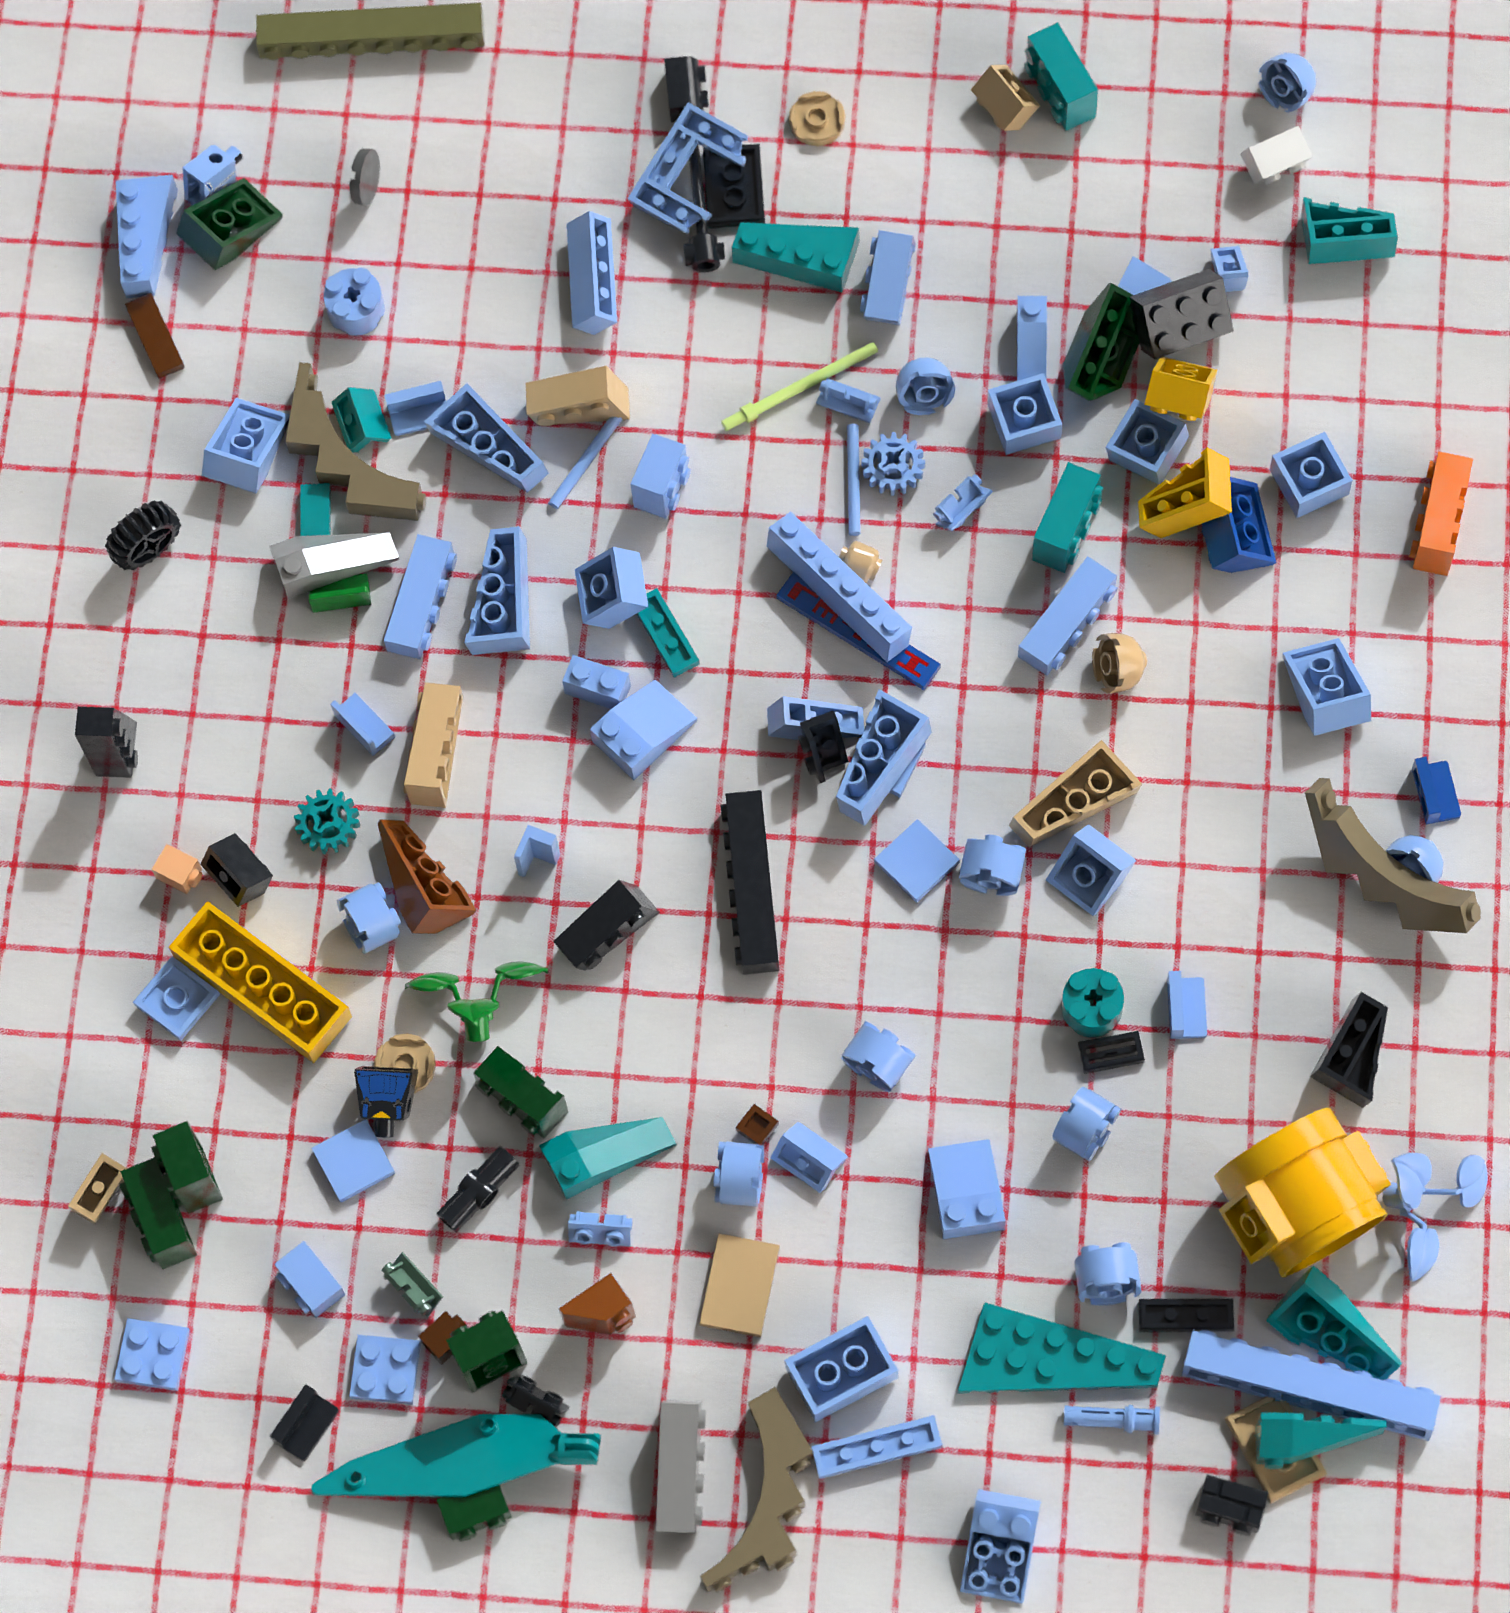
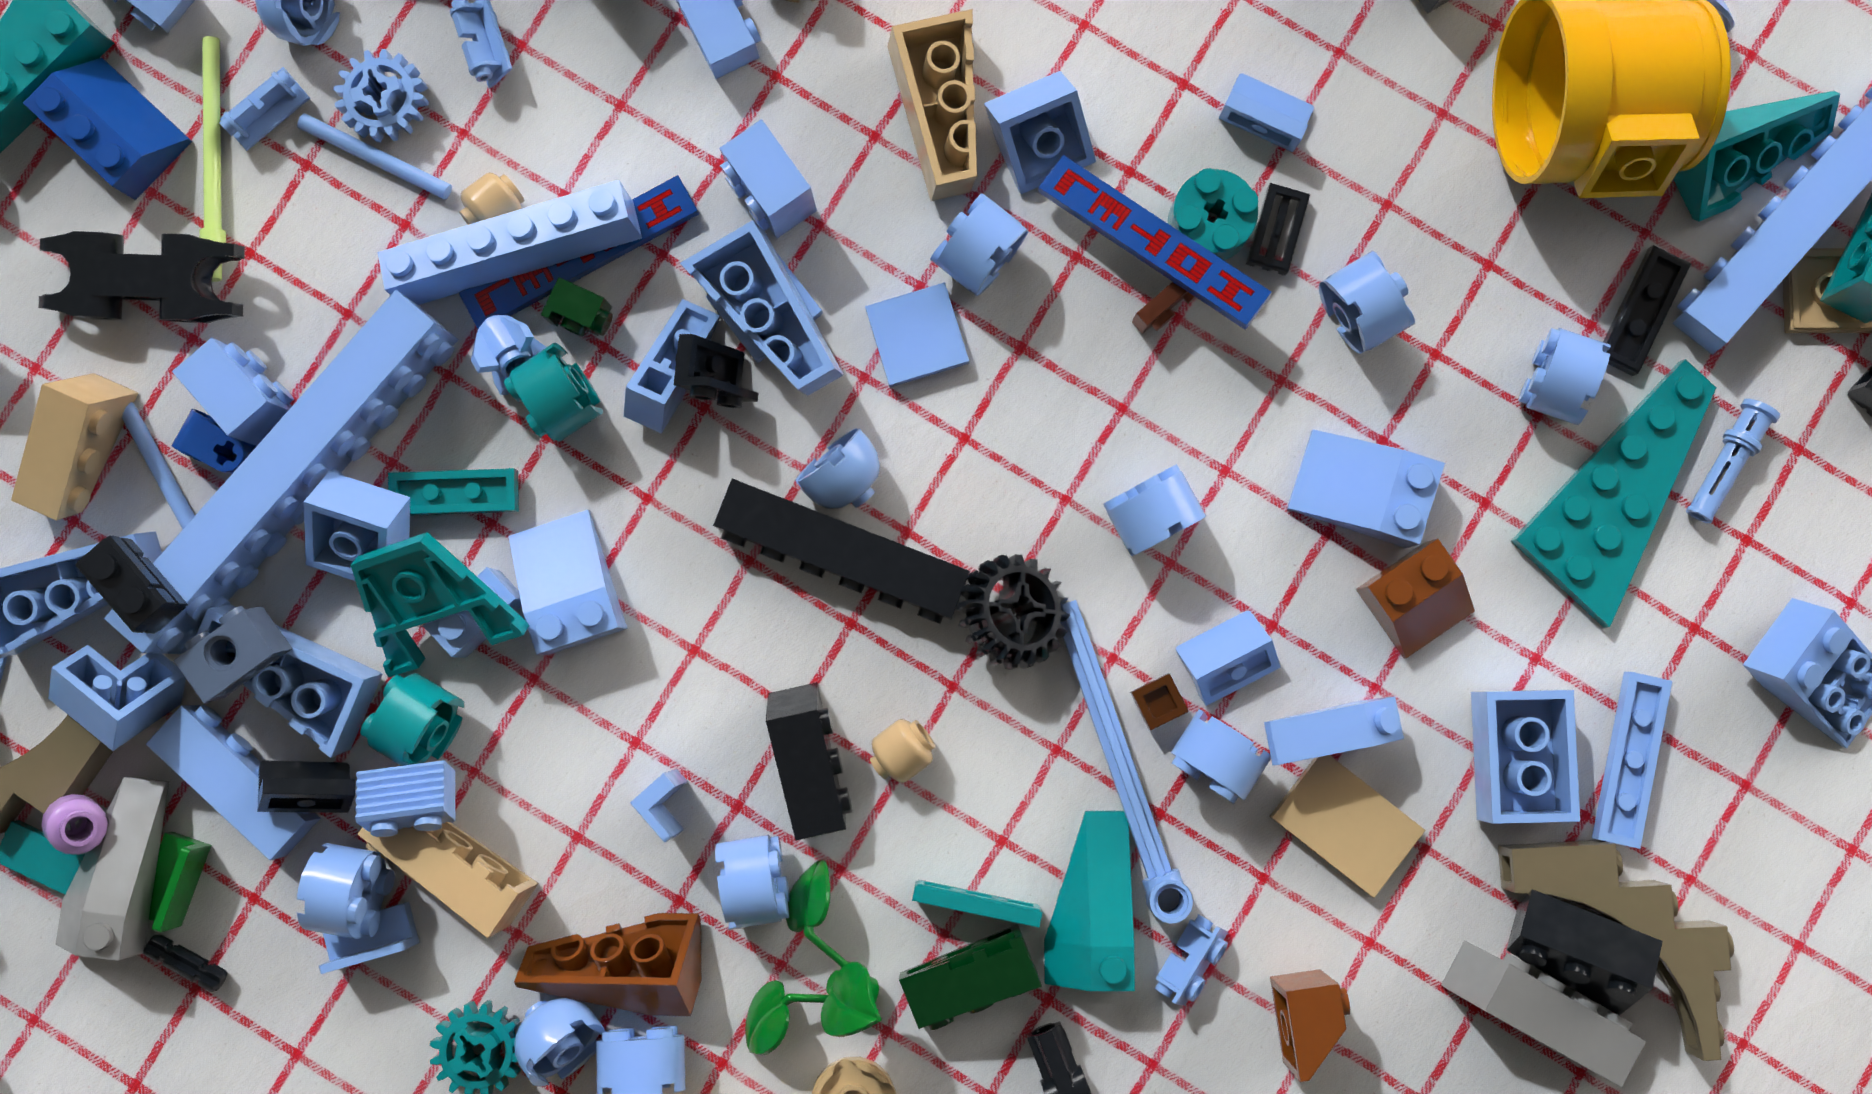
camera: 65 degrees left, 15 degrees up
none -> blue slope [23,58,193,200]
none -> black piece [38,231,245,323]
none -> lavender head [41,794,108,855]
none -> light blue brick [48,645,186,751]
none -> black brick [75,535,188,634]
none -> light blue brick [104,290,459,654]
none -> black axle [143,934,228,992]
none -> blue piece [171,408,256,474]
none -> sand blue brick [173,606,293,704]
none -> black panel [257,760,355,813]
none -> light blue brick [297,843,395,939]
none -> teal wing [350,532,529,677]
none -> light blue brick [355,760,456,837]
none -> teal brick [360,674,465,766]
none -> light blue brick [471,315,546,395]
none -> teal brick [504,343,603,442]
none -> light blue cylinder [514,998,606,1087]
none -> dark green brick [541,277,613,337]
none -> light blue brick [715,835,790,930]
none -> light blue brick [719,119,817,238]
none -> light blue cylinder [795,428,880,509]
none -> tan head [870,719,935,783]
none -> teal tile [912,879,1043,928]
none -> black gear [956,554,1070,670]
none -> blue tile [1038,155,1272,330]
none -> light blue piece [1060,600,1193,924]
none -> copper plate [1132,282,1196,334]
none -> light blue slope [1264,696,1404,765]
none -> dark orange slope [1356,539,1475,659]
none -> black wedge [1506,889,1663,1016]

